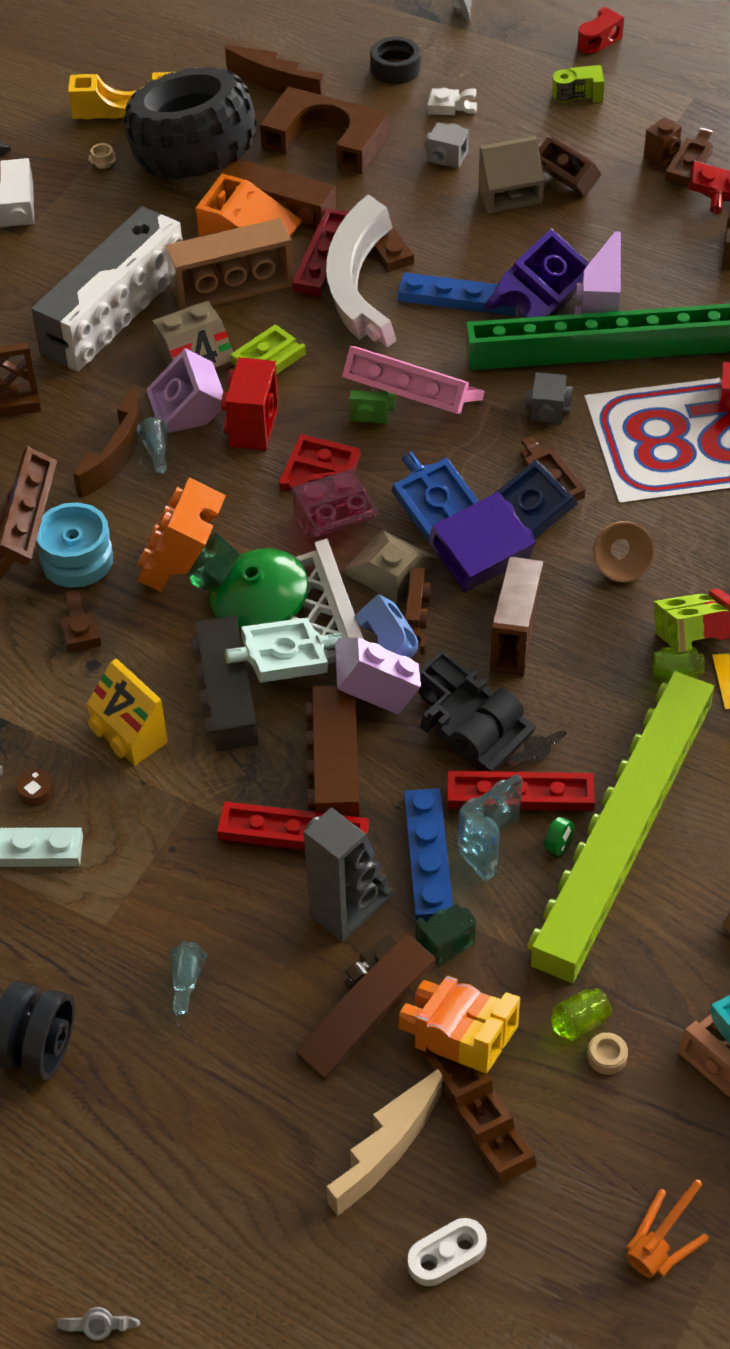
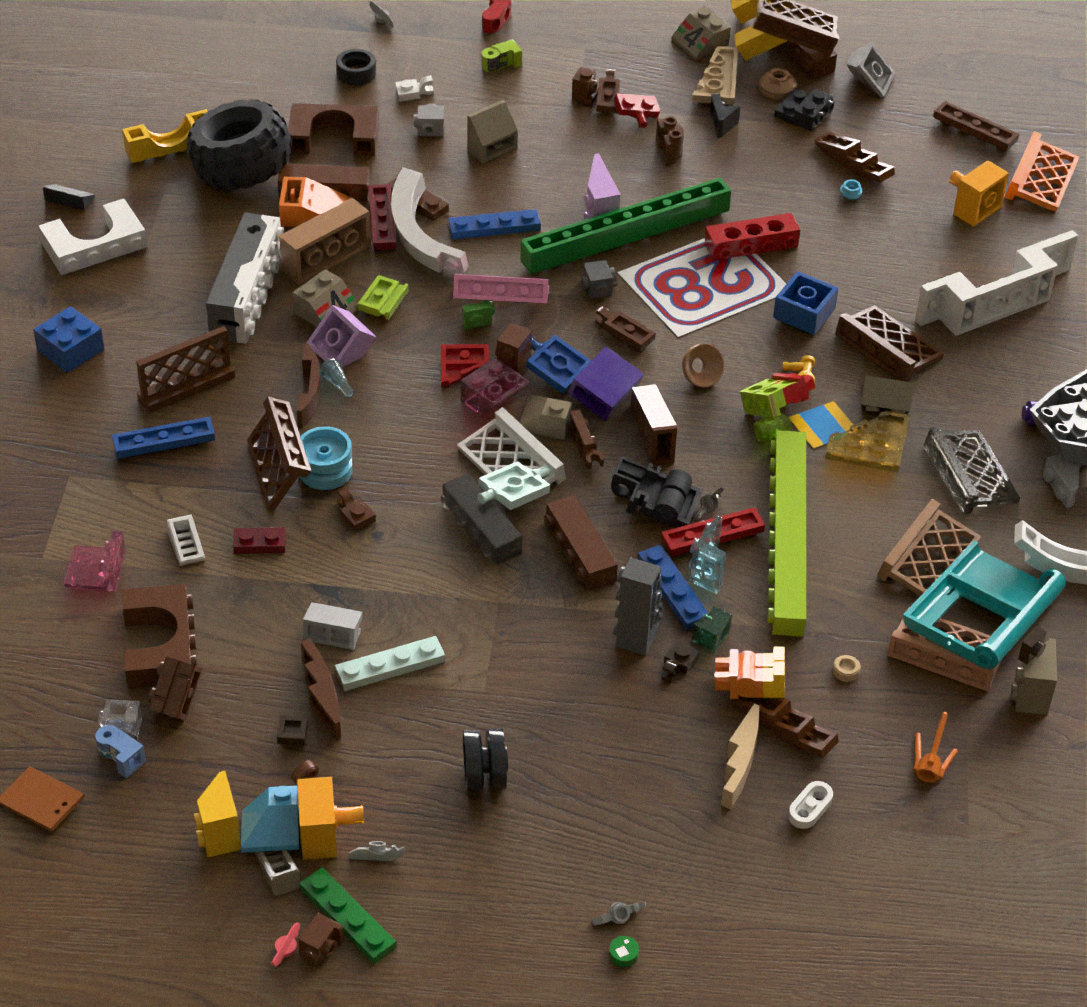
camera: 25 degrees left, 5 degrees down
reddish brown tile [16,769,54,805] -> none
yellow slope [87,658,168,766] -> none
tan plate [89,143,116,169] -> none
orange piece [136,477,226,592] -> none
clear light blue cone [170,942,208,1015] -> none
clear green brick [185,533,240,591] -> none
green dish [209,548,309,633] -> none
red plate [217,801,369,850] -> none
red brick [221,357,279,451] -> none
reddish brown slope [225,45,324,96] -> none
reddish brown slope [296,933,436,1081] -> none
lavender slope [335,638,421,715] -> none
medium blue leg [354,594,418,658] -> none
dark purple brick [484,229,589,318] -> none
dark blue tile [492,459,578,539] -> none
reddish brown brick [539,135,601,197] -> none
green tile [544,817,575,856] -> none
clear neon green brick [551,988,612,1041] -> none
none -> reddish brown brick [495,323,532,383]

